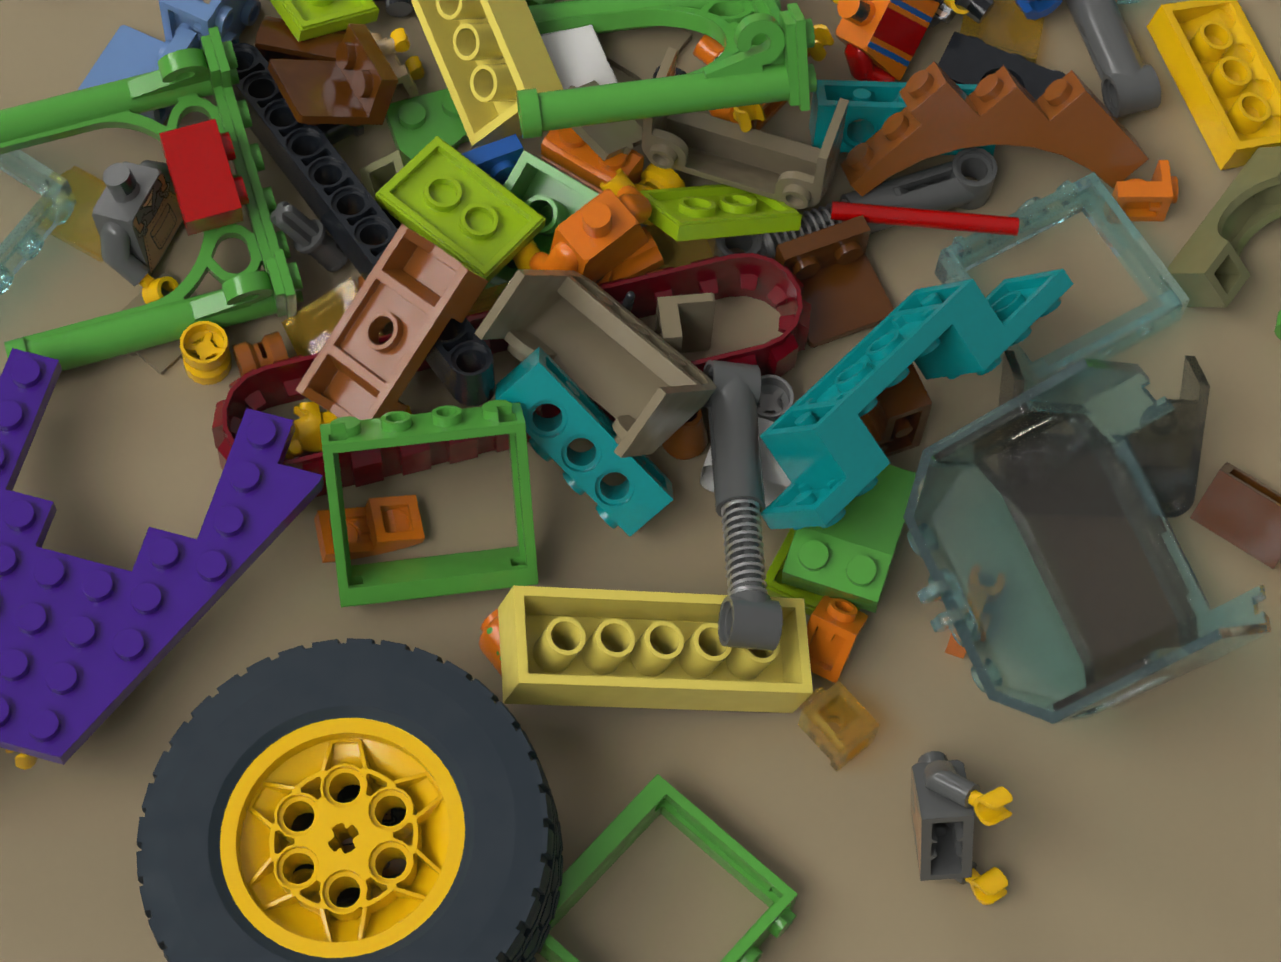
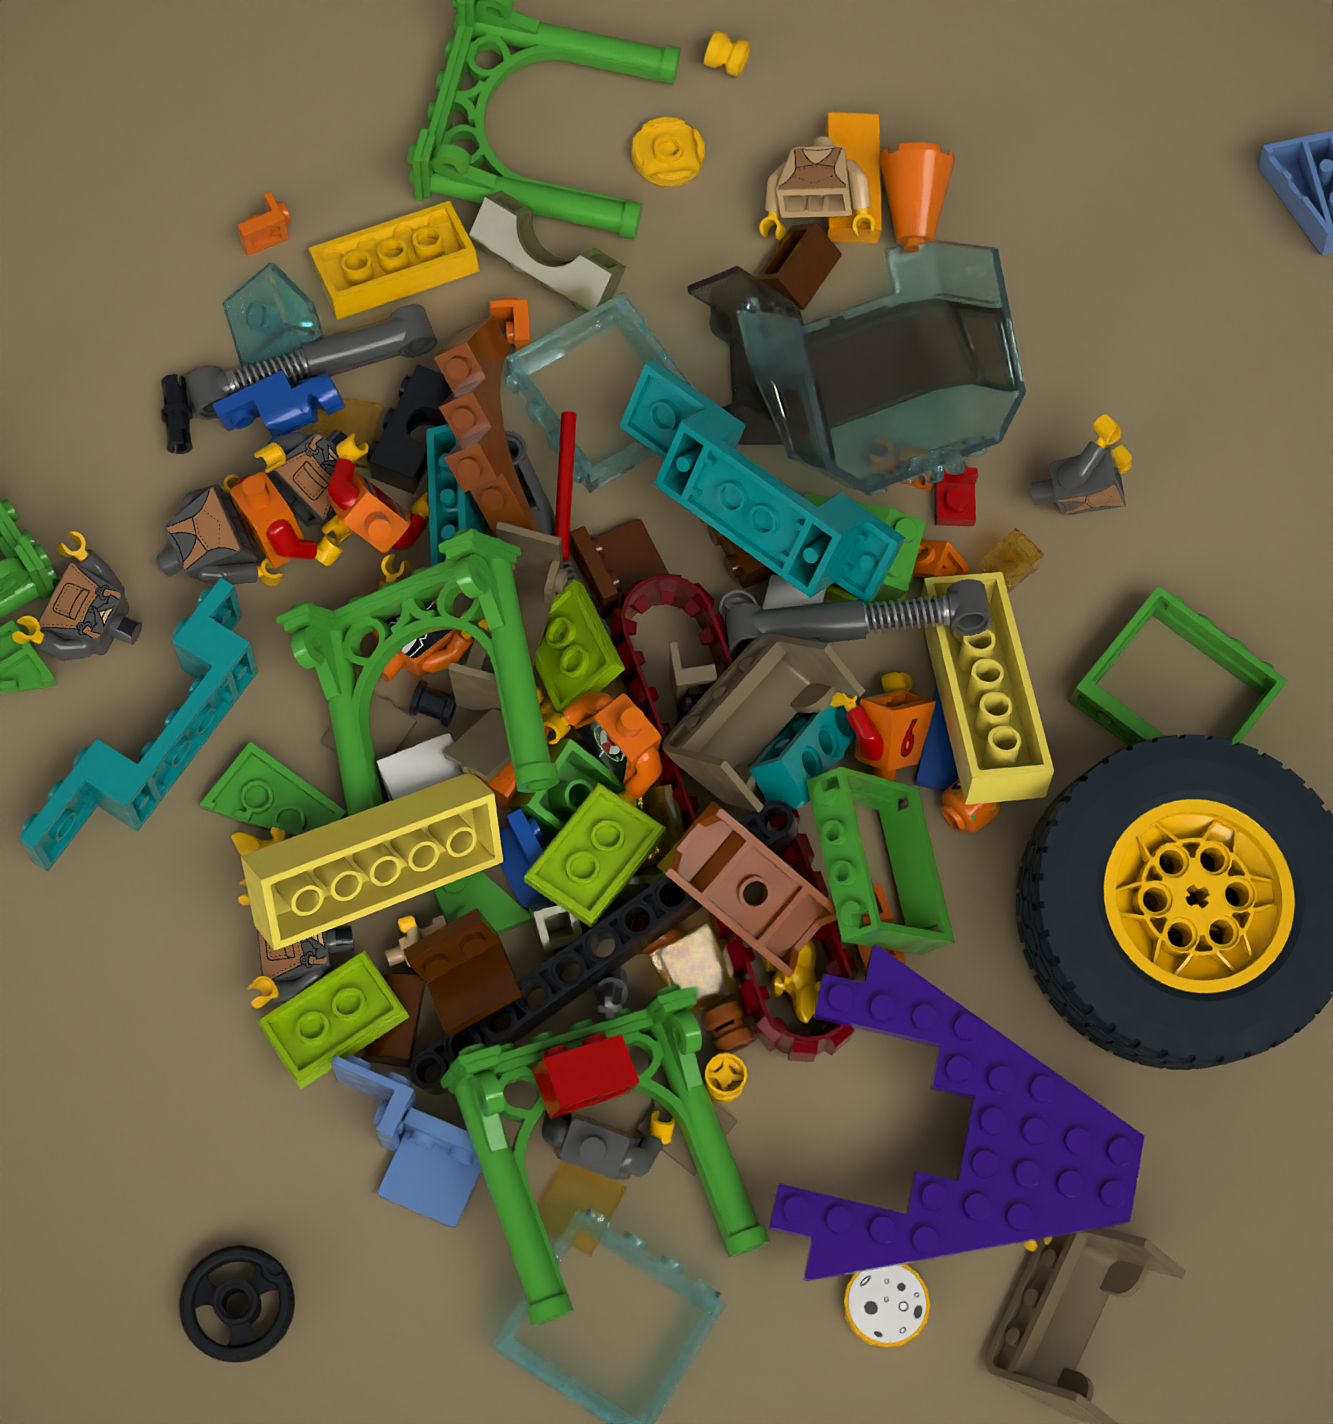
camera: 95 degrees left, 5 degrees up
none -> orange torso [830,671,936,781]
none -> red bracket [934,463,978,527]

